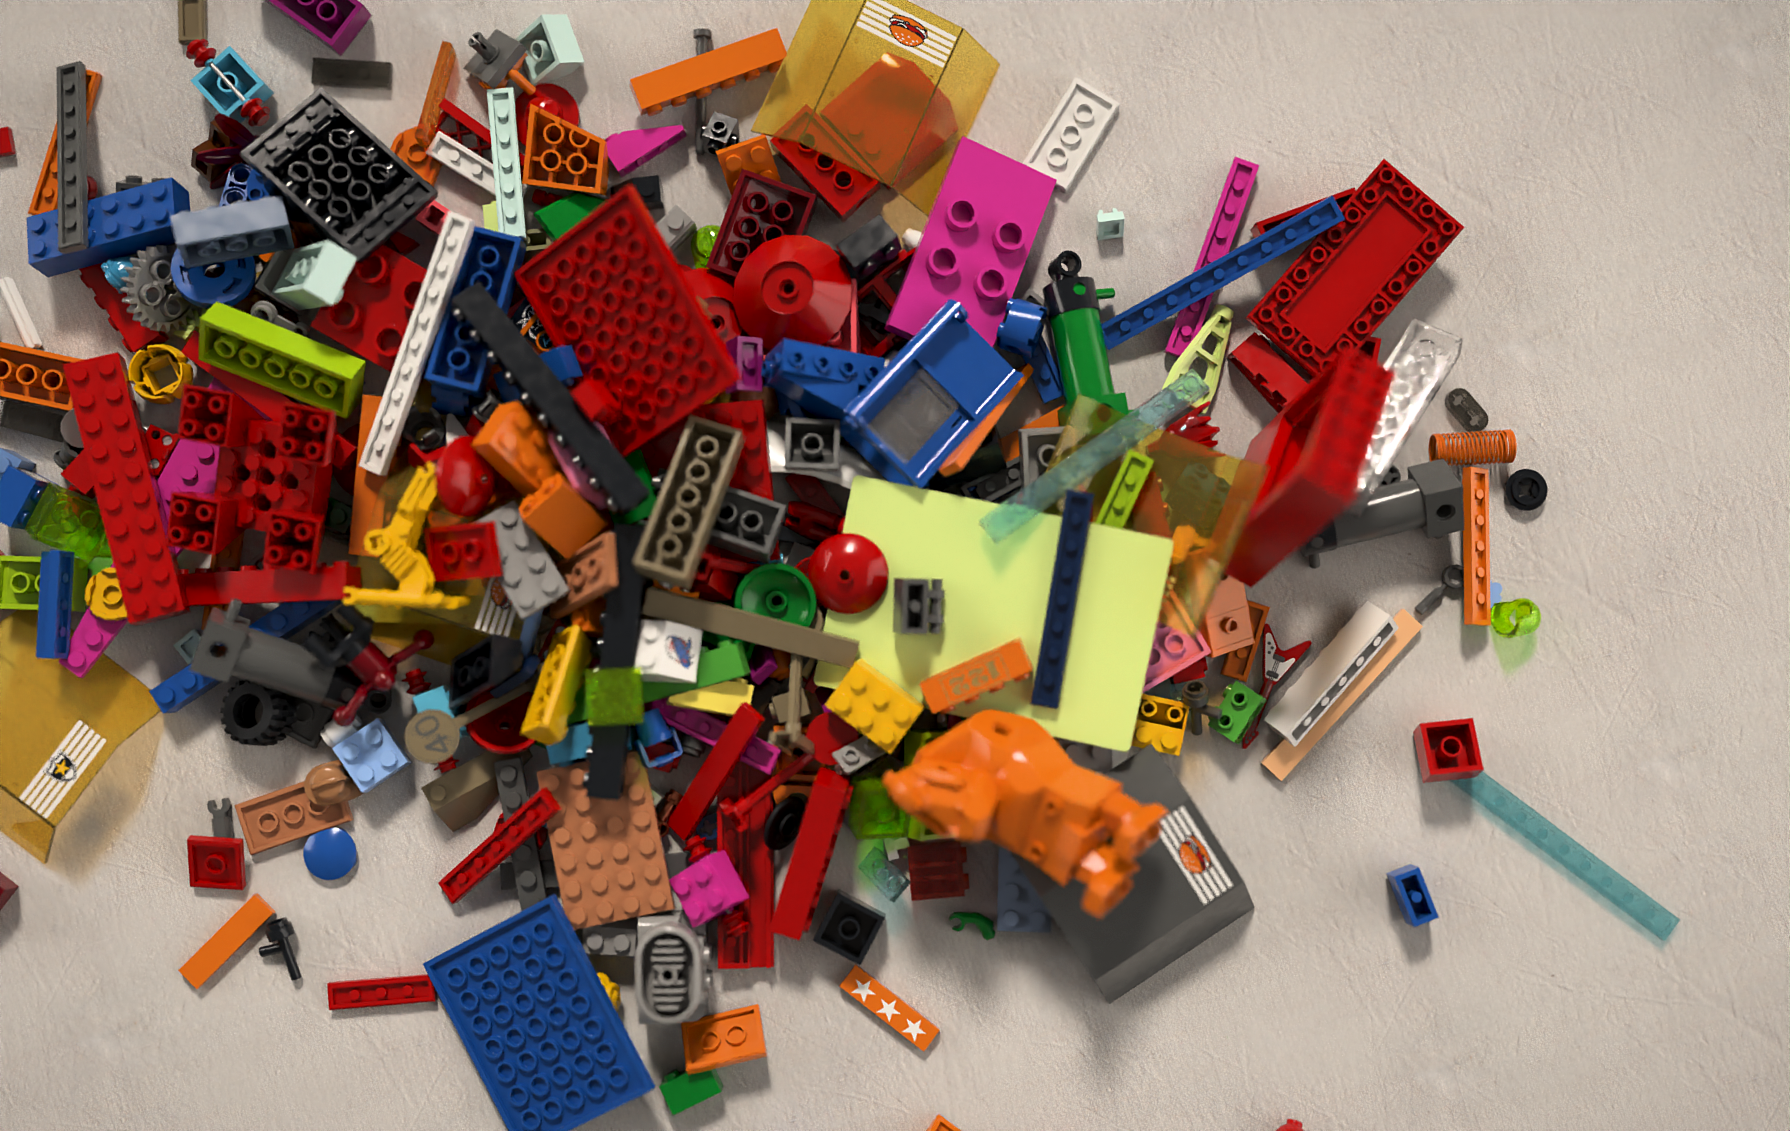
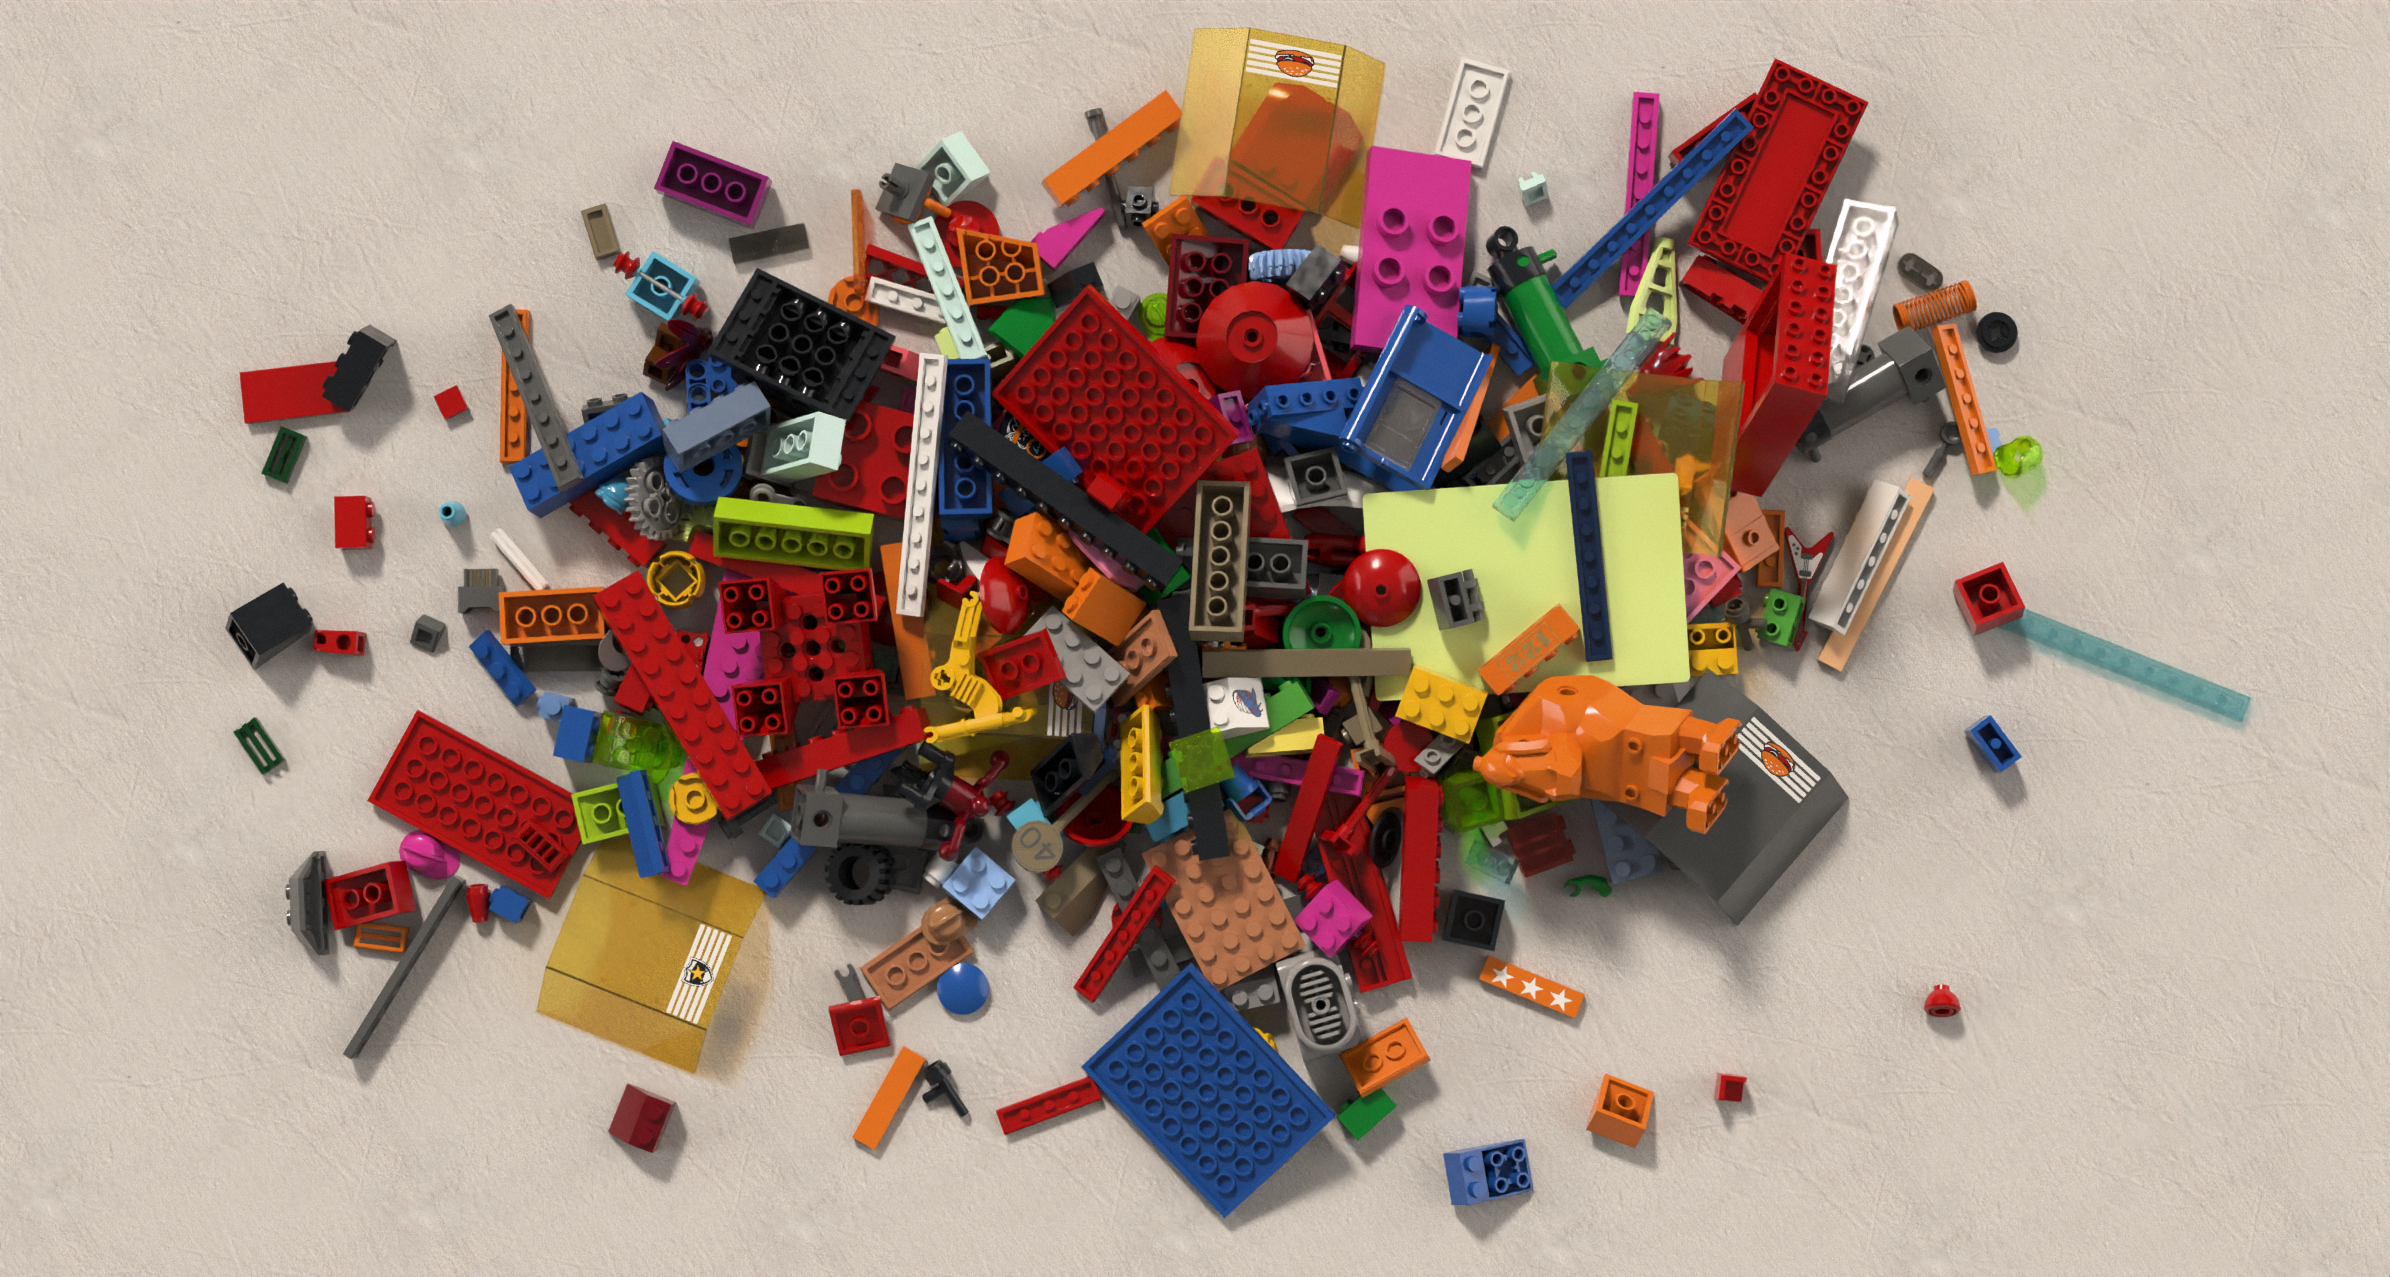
camera: 10 degrees left, 0 degrees up
none -> dark grey piece [718,796,777,839]
none -> light blue gear [1247,249,1311,284]

